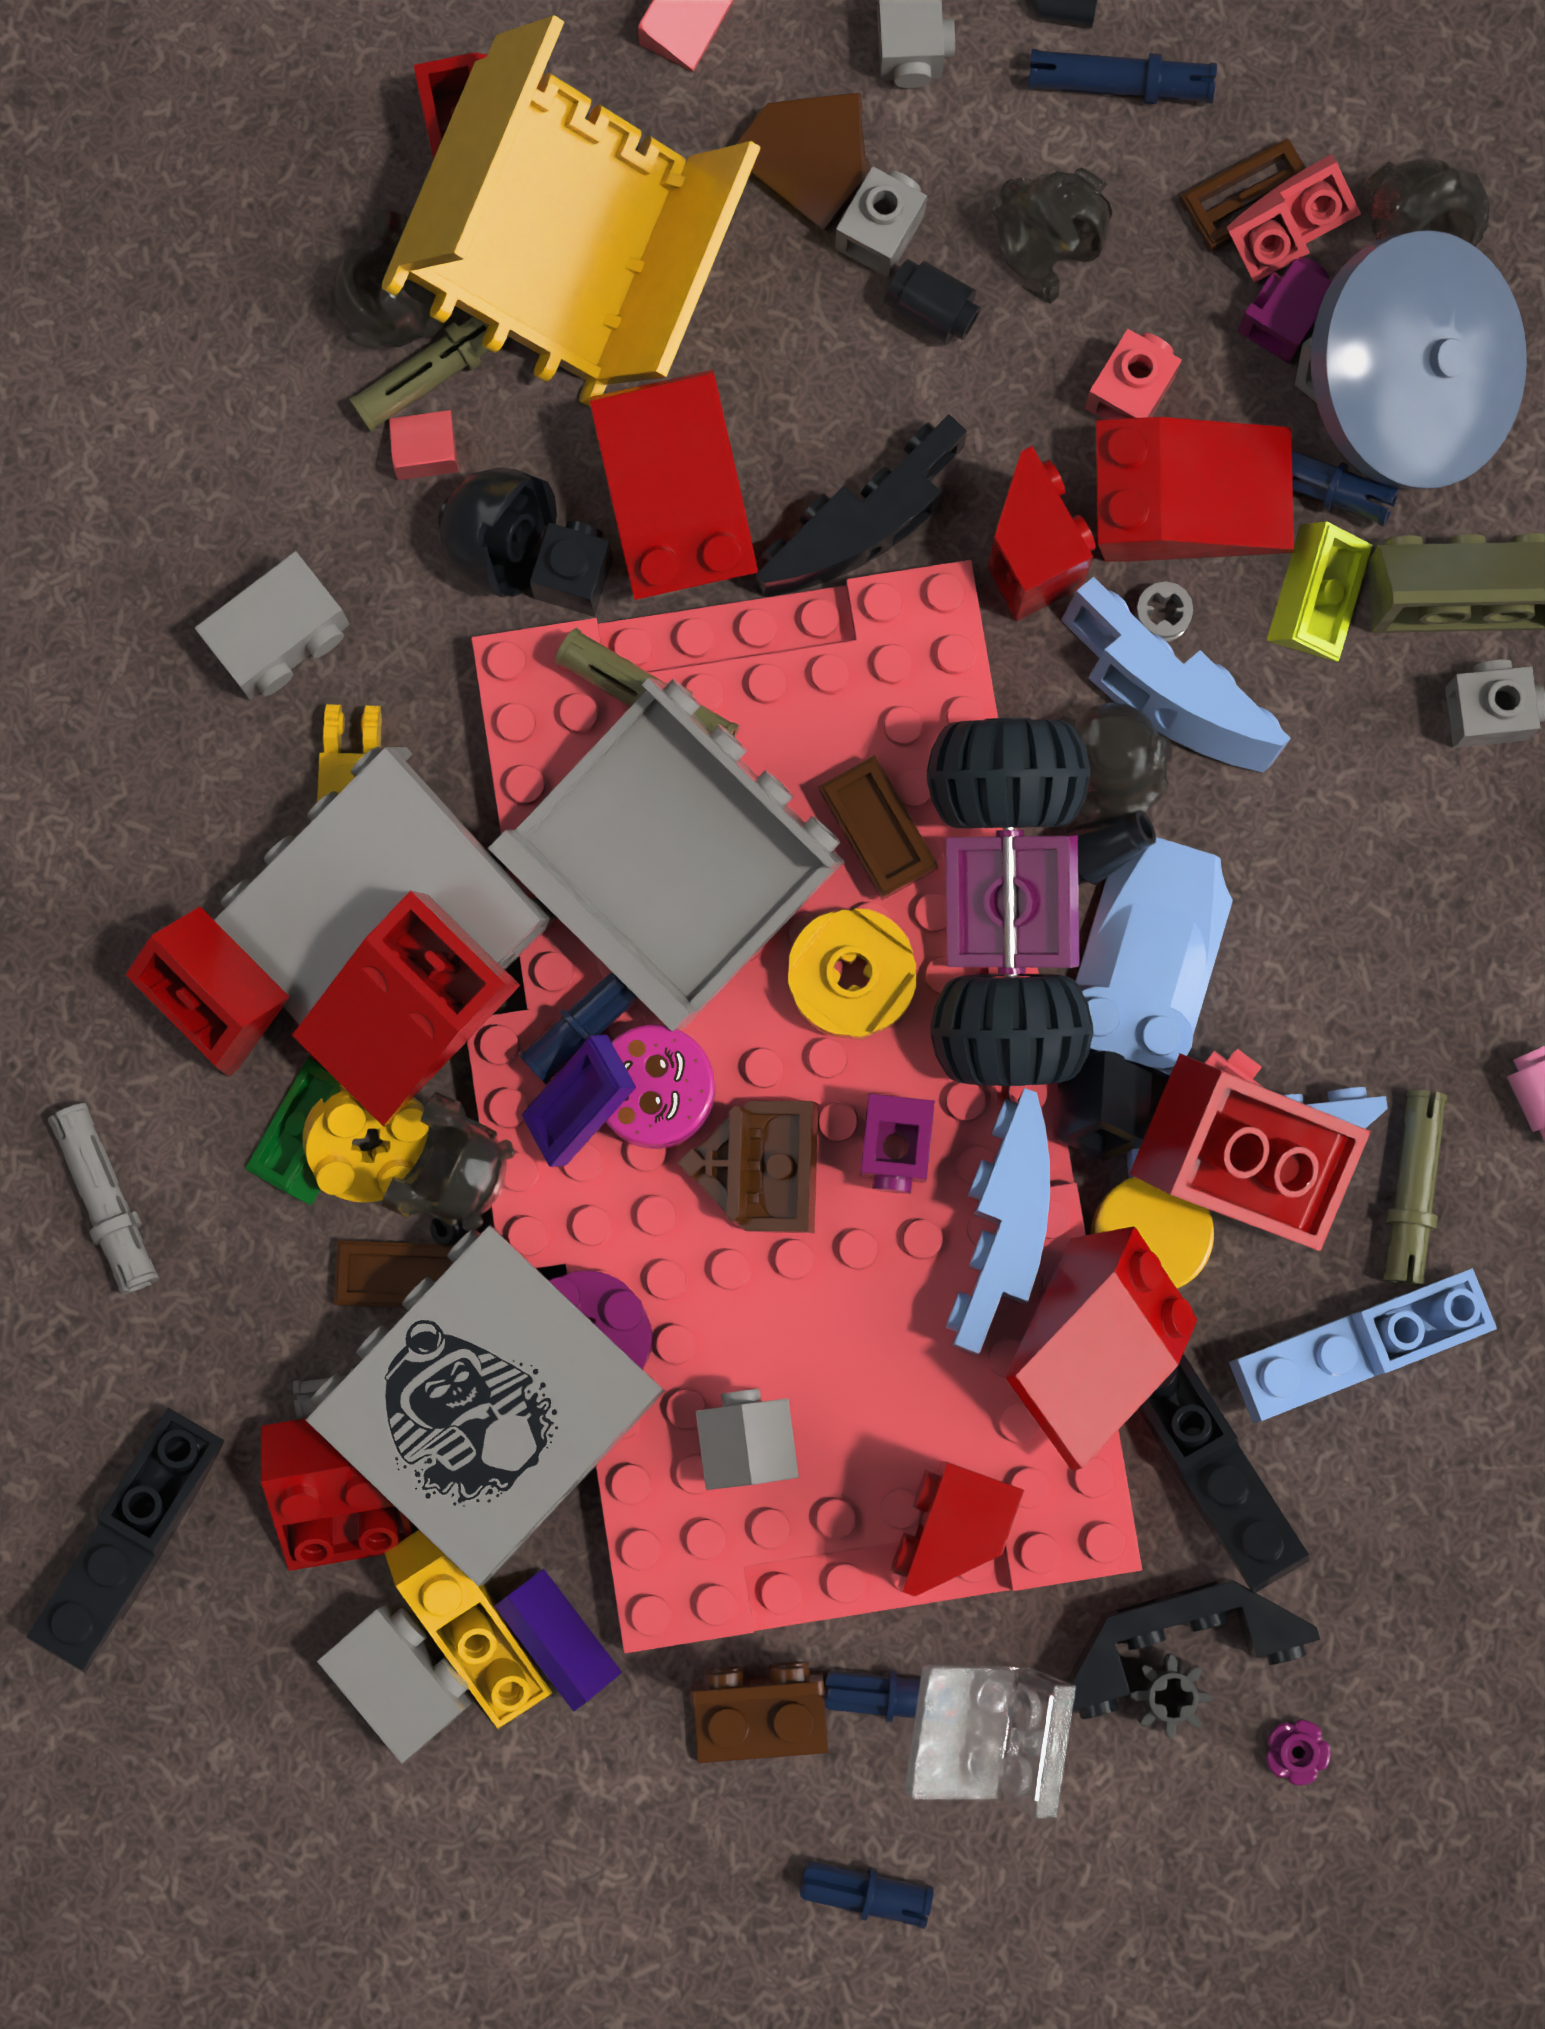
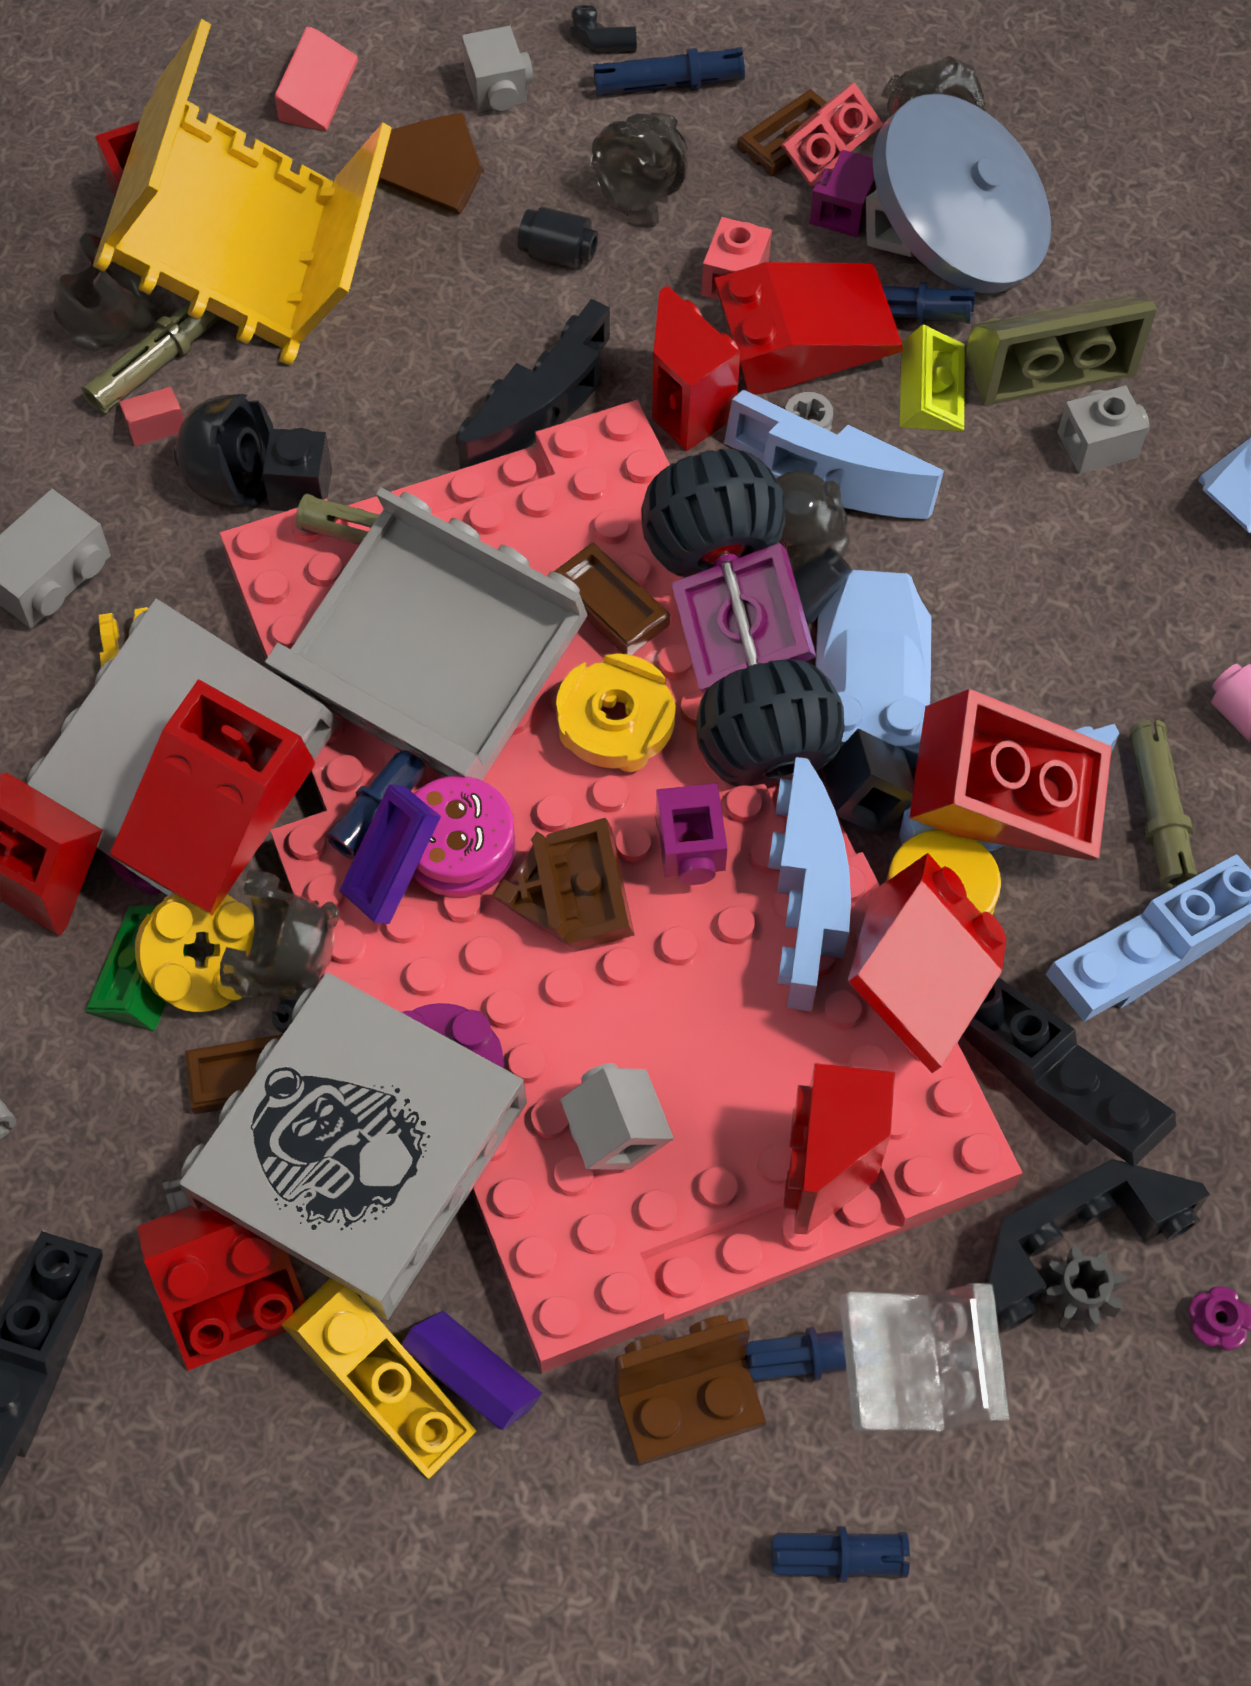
camera: 15 degrees left, 20 degrees down
light grey brick [317,1604,472,1764] -> none
red slope [589,370,758,600] -> none
light grey brick [835,166,927,278] -> none

